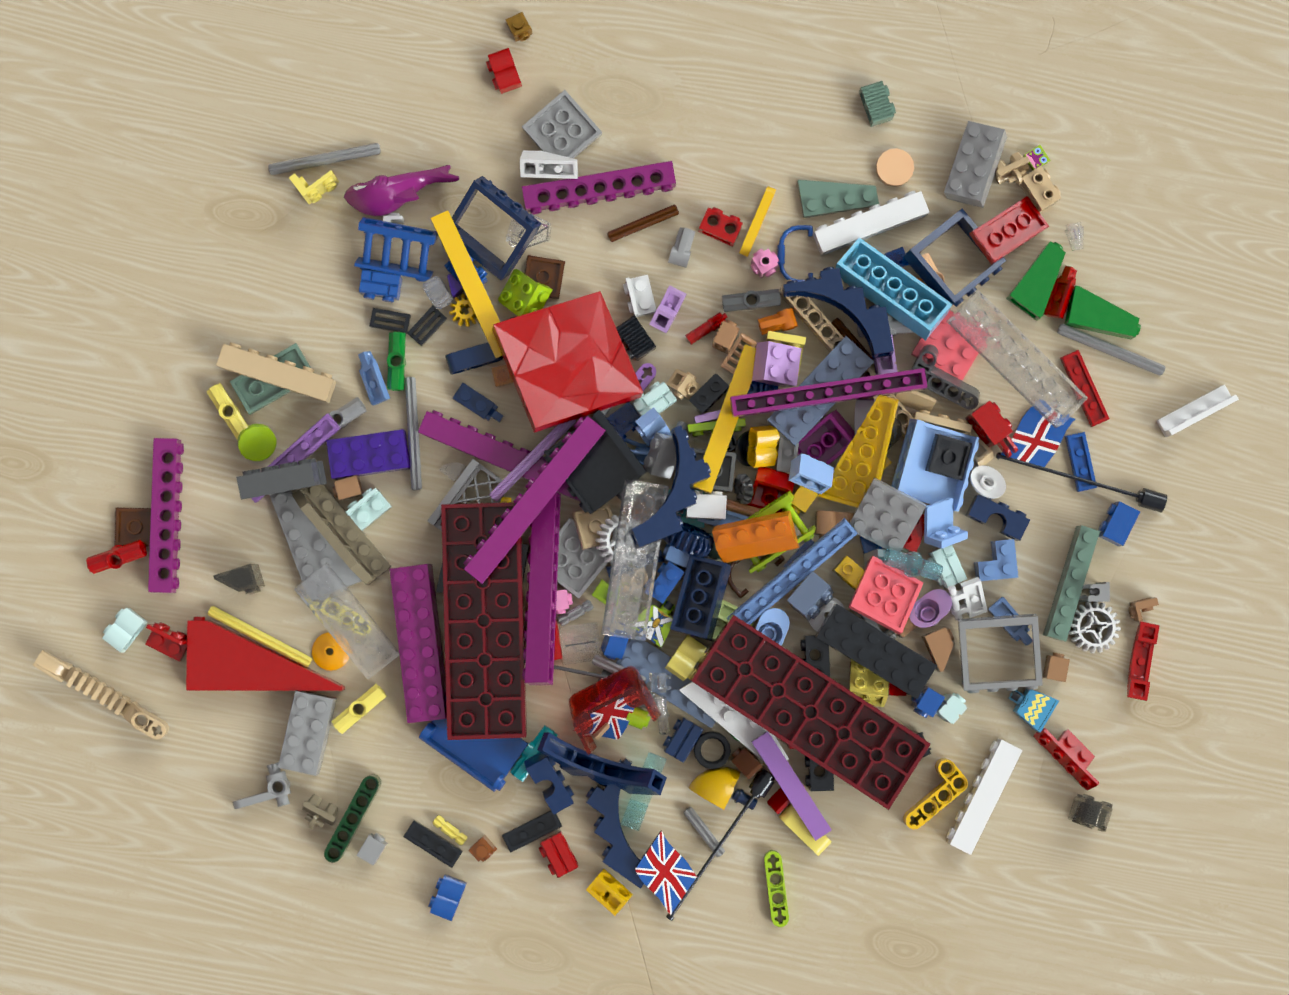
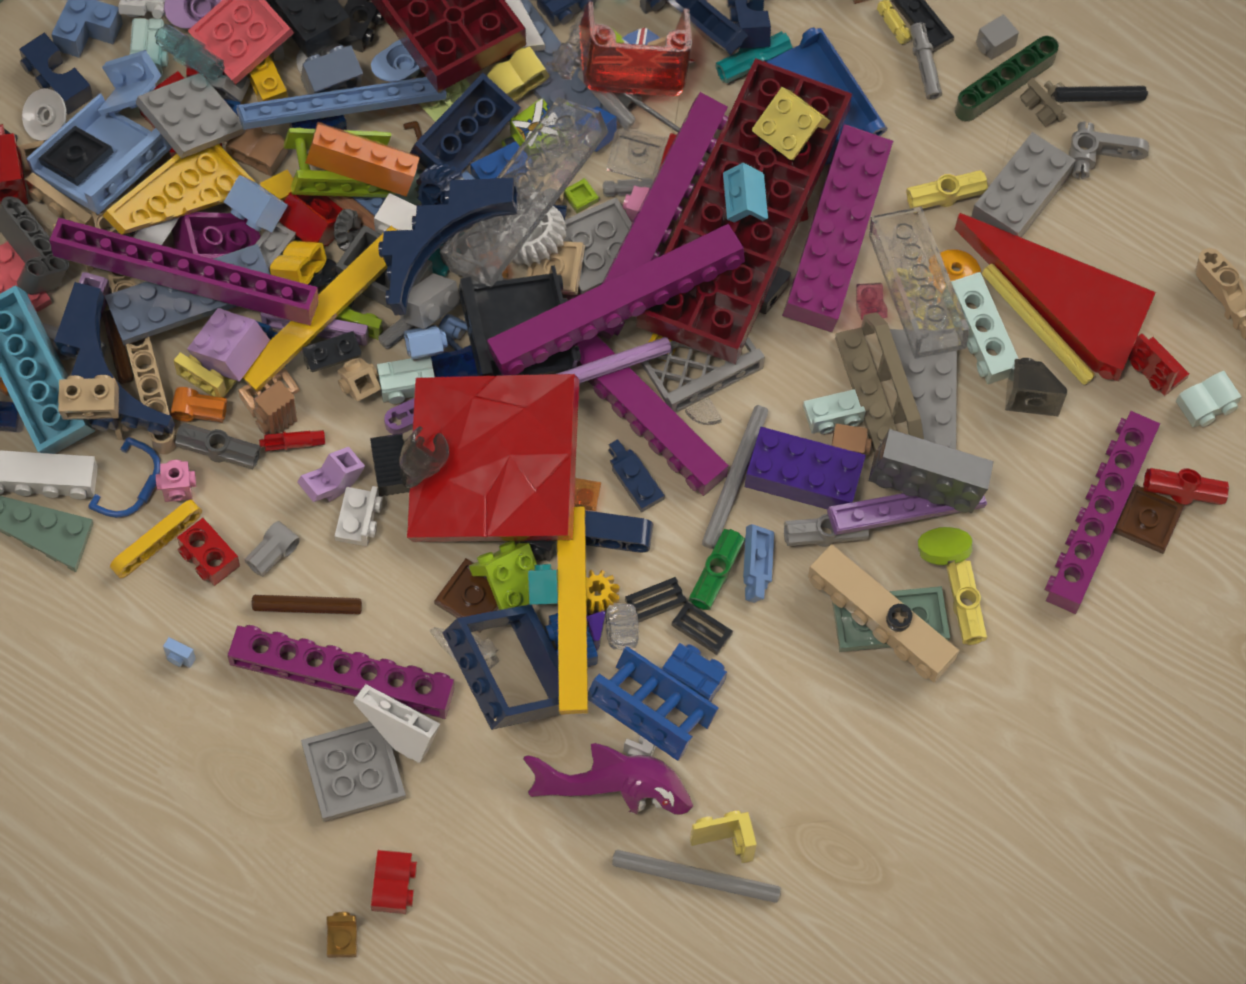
camera: 155 degrees left, 20 degrees down
none -> tan brick [58,375,119,420]
none -> light blue plate [163,637,196,668]
none -> clear smoke helmet [398,426,449,488]
none -> teal brick [528,564,558,605]
none -> medium azure panel [723,163,768,222]
none -> light yellow bracket [752,87,830,160]
none -> clear pink bracket [856,283,888,320]
none -> black bush [886,604,912,632]
none -> light grey pin [909,23,942,100]
none -> light aqua brick [946,272,1021,385]
none -> black axle [1053,85,1148,102]

